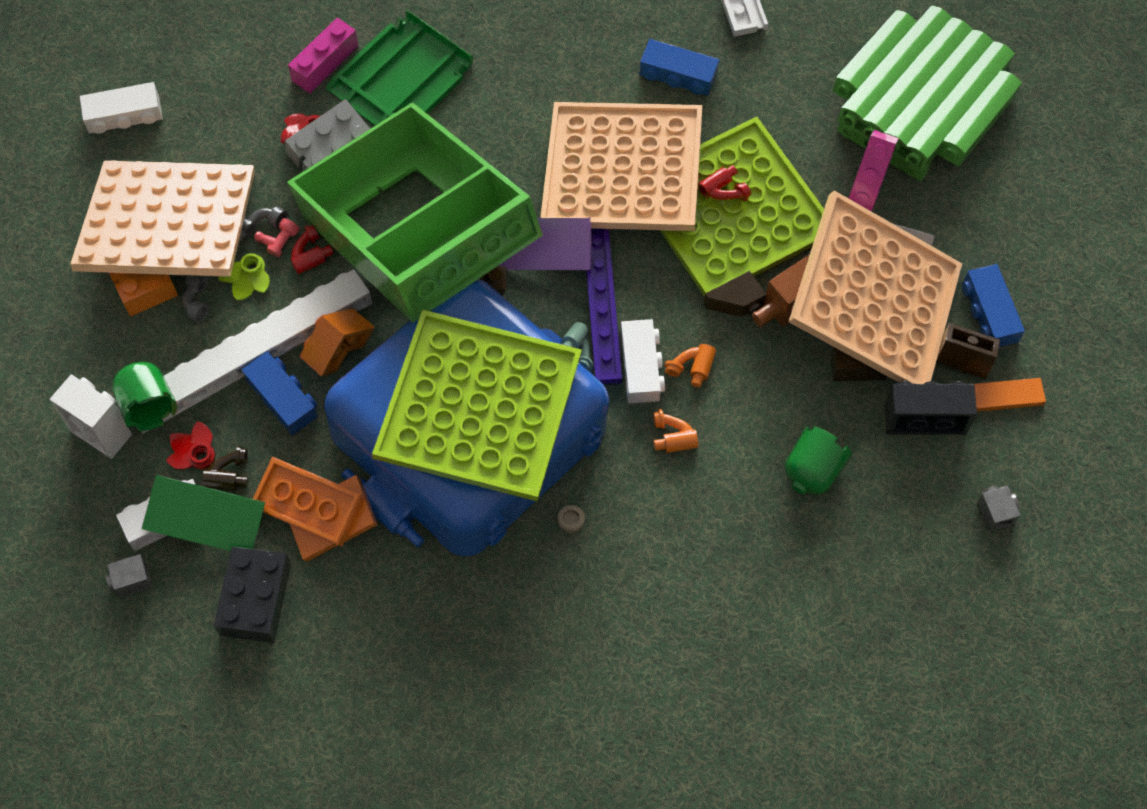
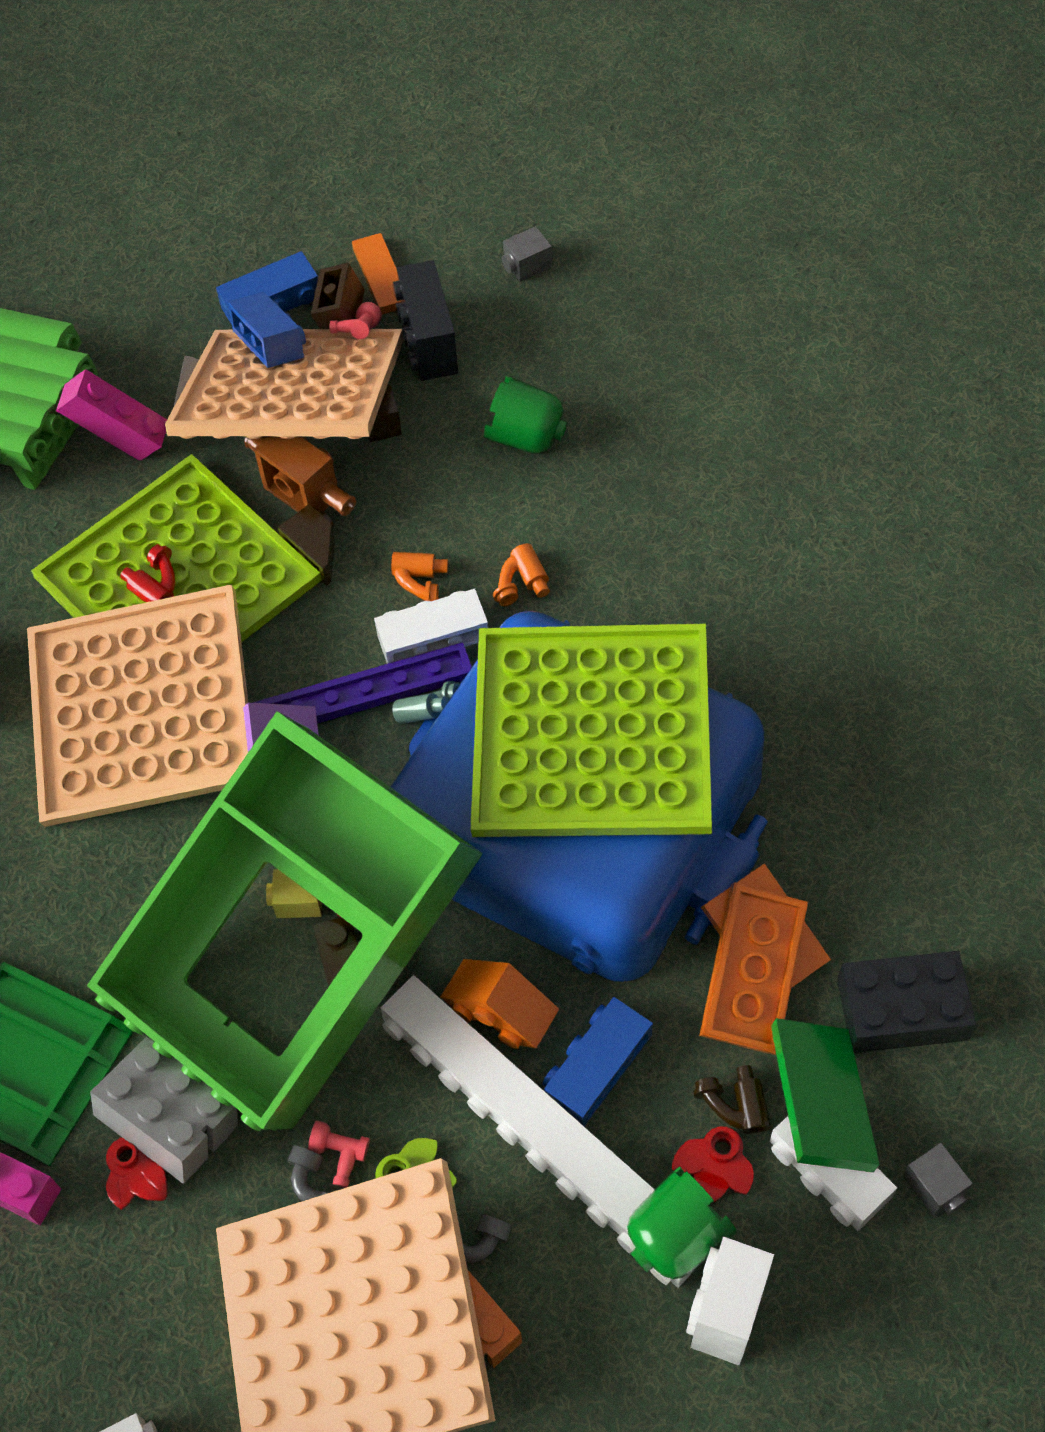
camera: 100 degrees left, 5 degrees down
red plant [290,225,334,275] -> none
none -> blue brick [228,292,306,368]
none -> coral piece [329,302,382,339]

